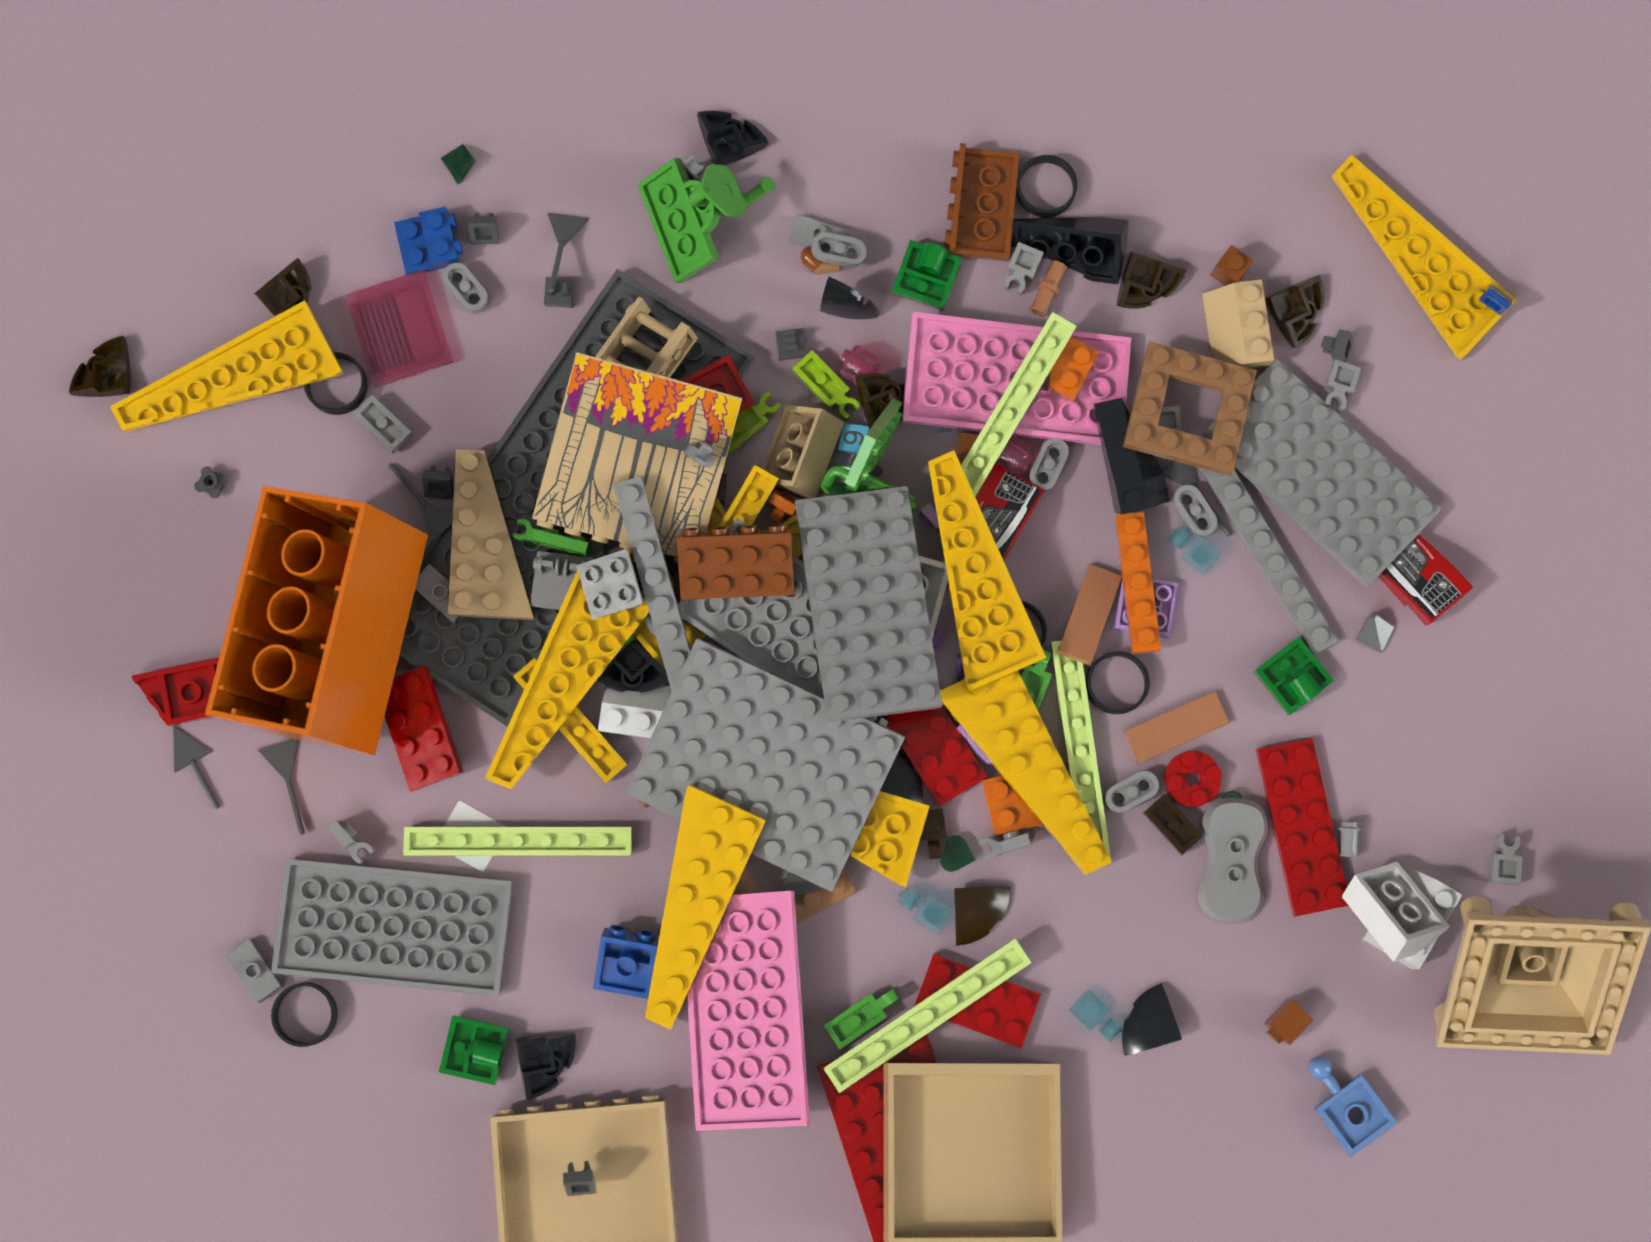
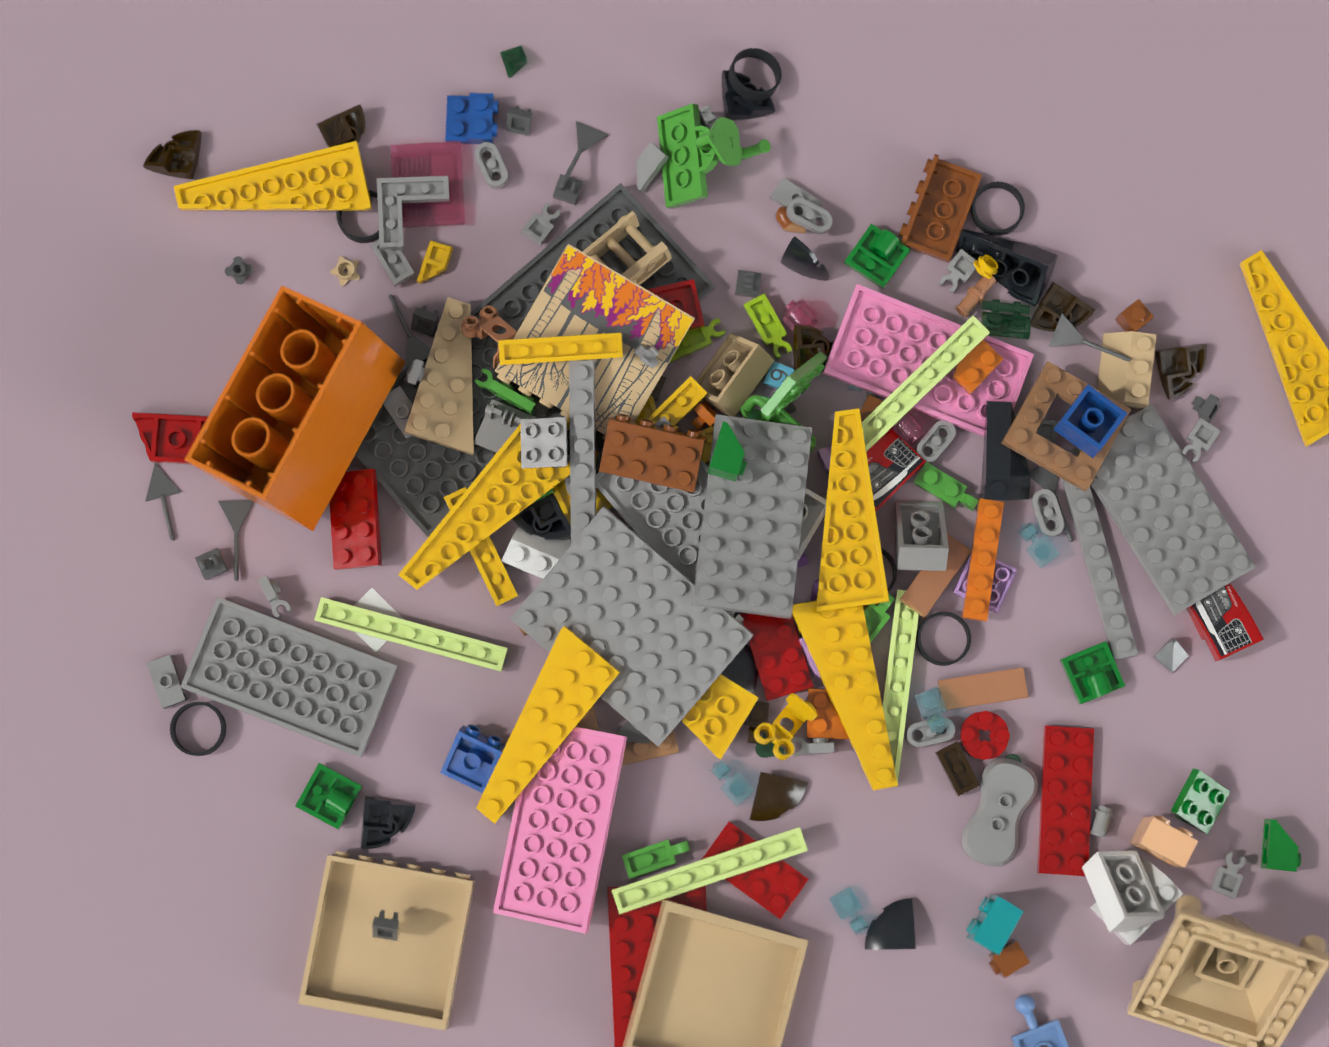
camera: 15 degrees right, 0 degrees up
none -> dark grey tile [195,548,228,580]
none -> tan plate [330,256,360,286]
none -> light grey plate [377,176,450,250]
none -> light grey plate [404,359,425,385]
none -> yellow tile [417,240,454,284]
none -> nougat piece [461,305,517,369]
none -> yellow plate [498,332,623,365]
none -> light grey plate [521,203,560,246]
none -> light grey tile [636,142,669,192]
none -> green slope [707,421,747,482]
none -> black tyre [728,48,782,101]
none -> yellow piece [754,693,818,760]
none -> light grey slope [895,501,949,571]
none -> bright green plate [913,462,979,511]
none -> clear light blue plate [915,687,947,734]
none -> teal brick [966,894,1024,955]
none -> yellow plate [973,255,998,279]
none -> clear green plate [981,299,1030,340]
none -> dark grey piece [1049,313,1130,362]
none -> blue brick [1053,385,1128,458]
none -> light nougat brick [1130,815,1198,868]
none -> plate [1171,768,1231,834]
none -> green slope [1261,819,1301,872]

